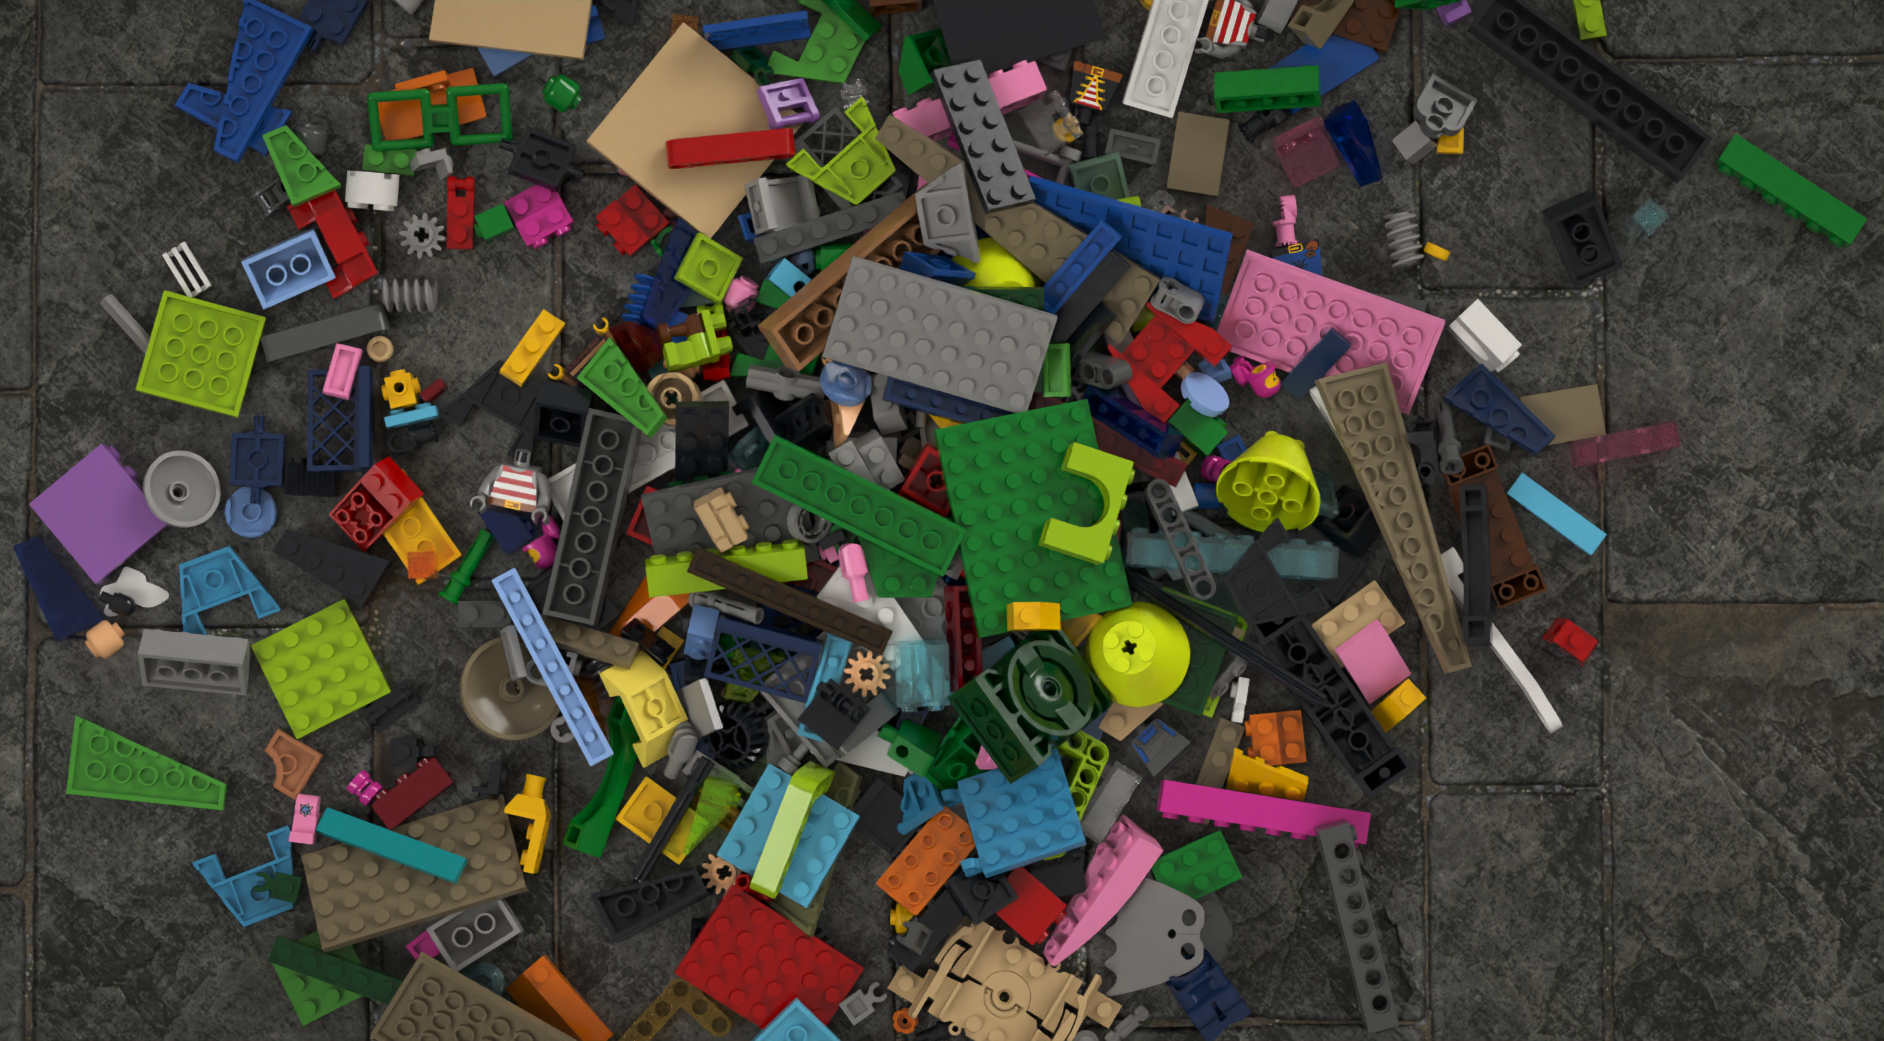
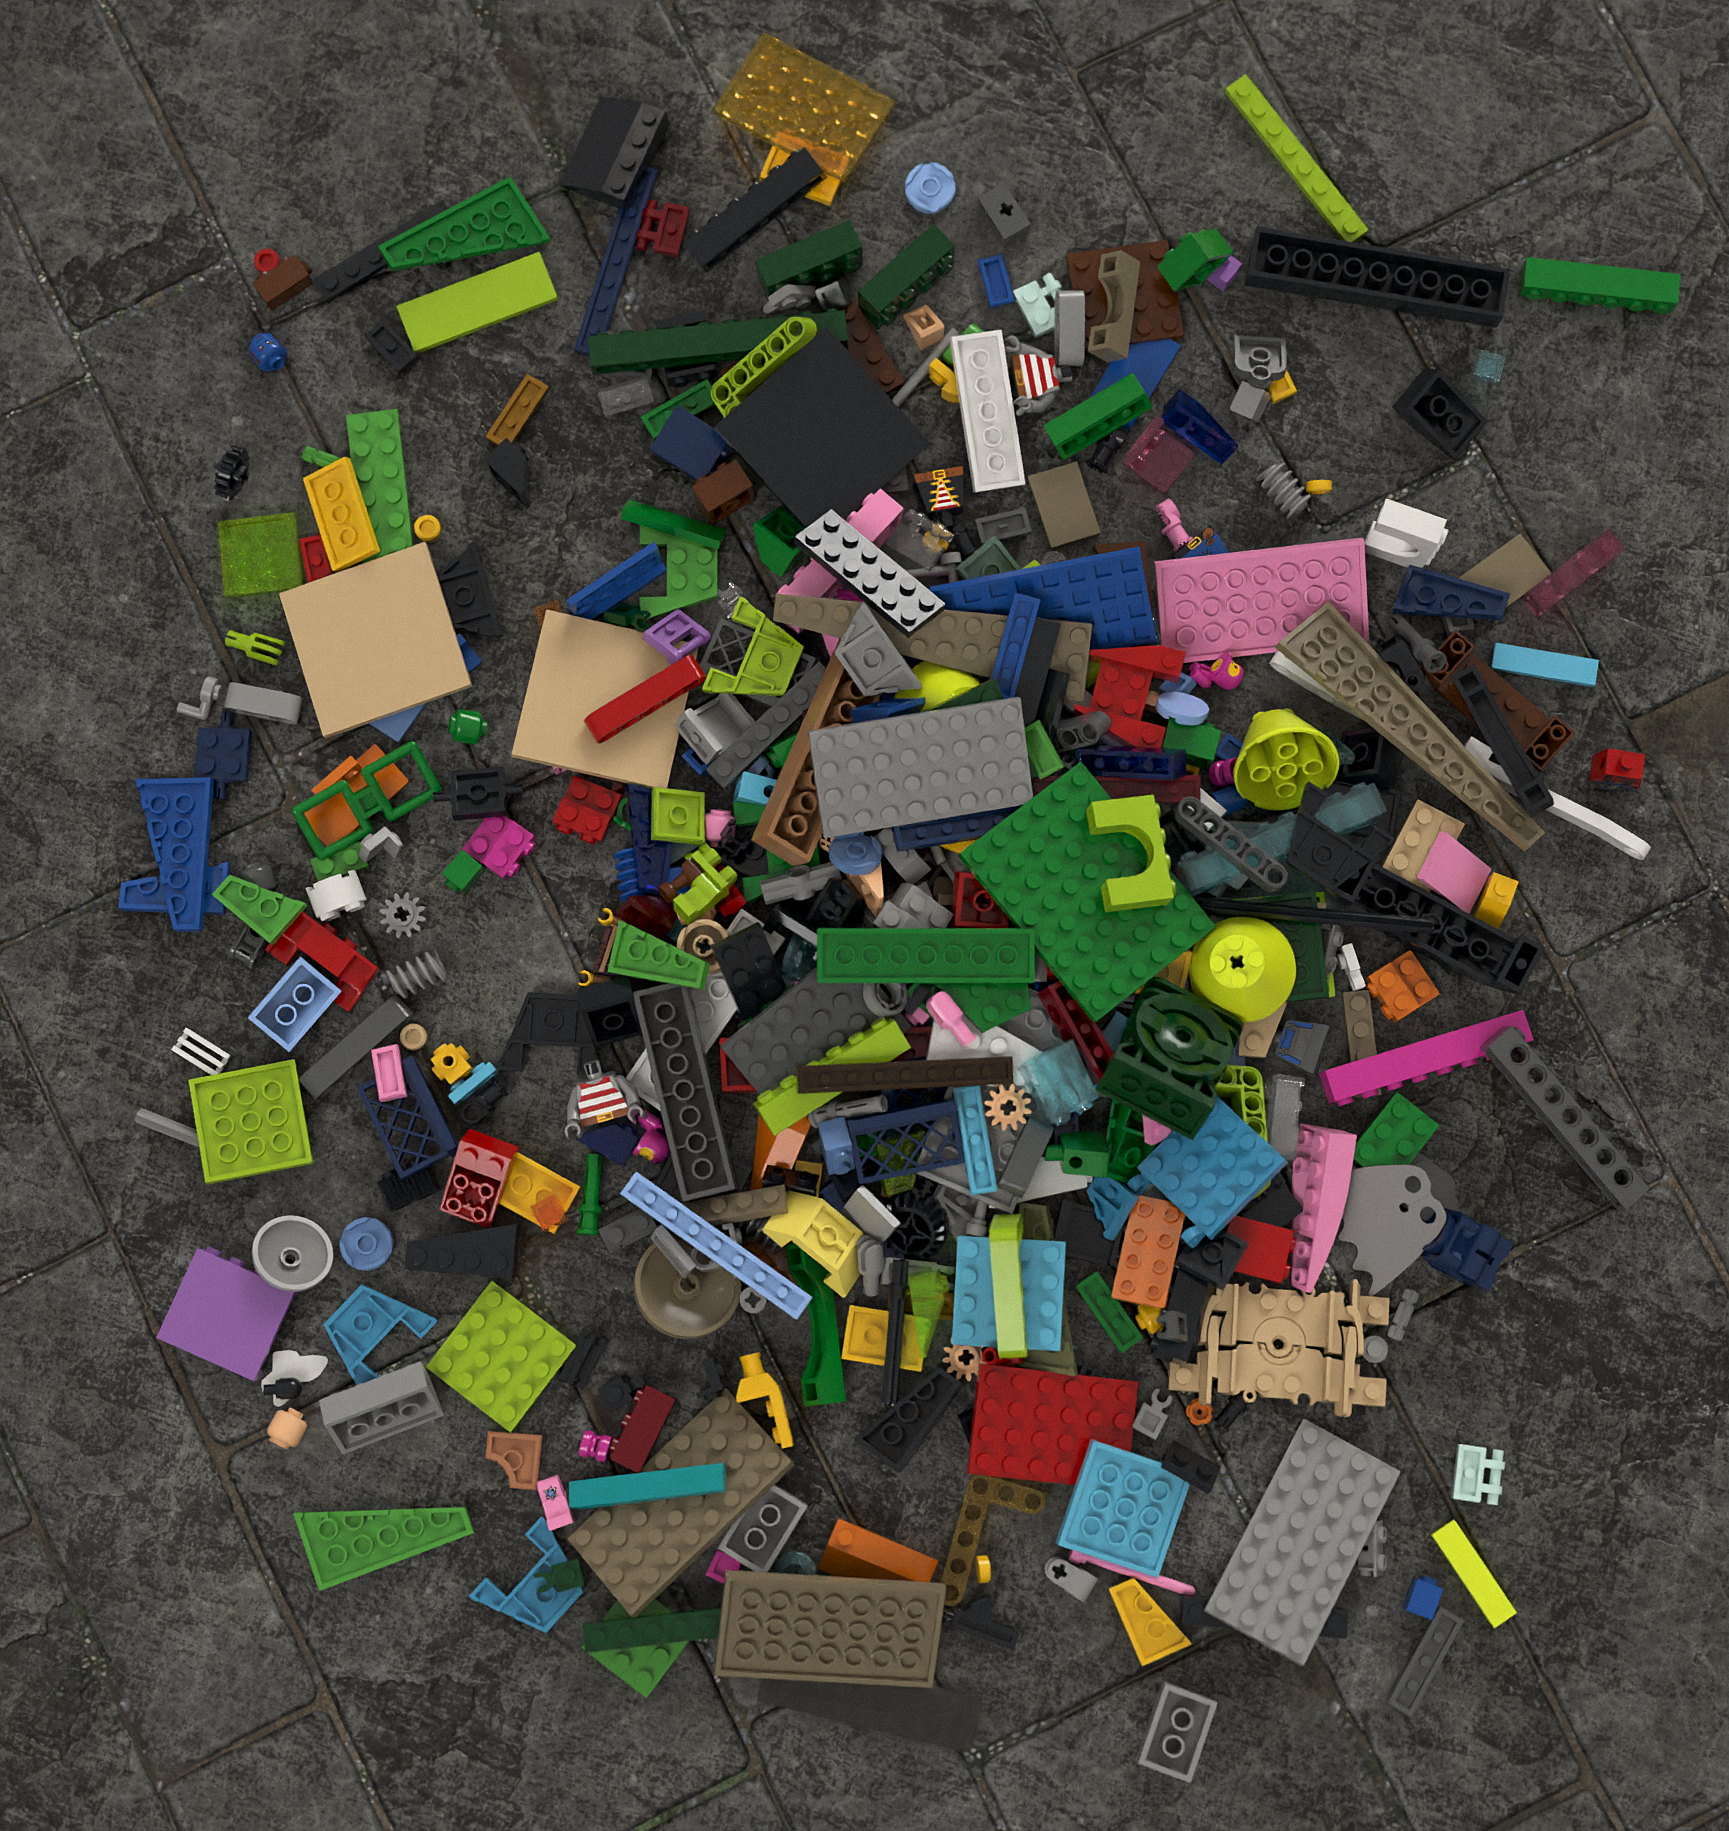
camera: 25 degrees left, 5 degrees down
clear blue wing [13,536,105,642] -> none
dark blue plate [229,415,286,504] -> none
dark red tile [419,378,448,403] -> none
red plate [446,176,475,250] -> none
yellow plate [500,309,565,387] -> none
tan brick [694,487,749,553] -> none
black hinge [797,678,870,750] -> none
yellow slope [1007,602,1061,631] -> none
light grey piece [1151,277,1205,324] -> none
yellow wing [1226,748,1308,802] -> none
dark blue tile [1281,327,1352,400] -> none
none -> green plate [1074,1271,1143,1353]

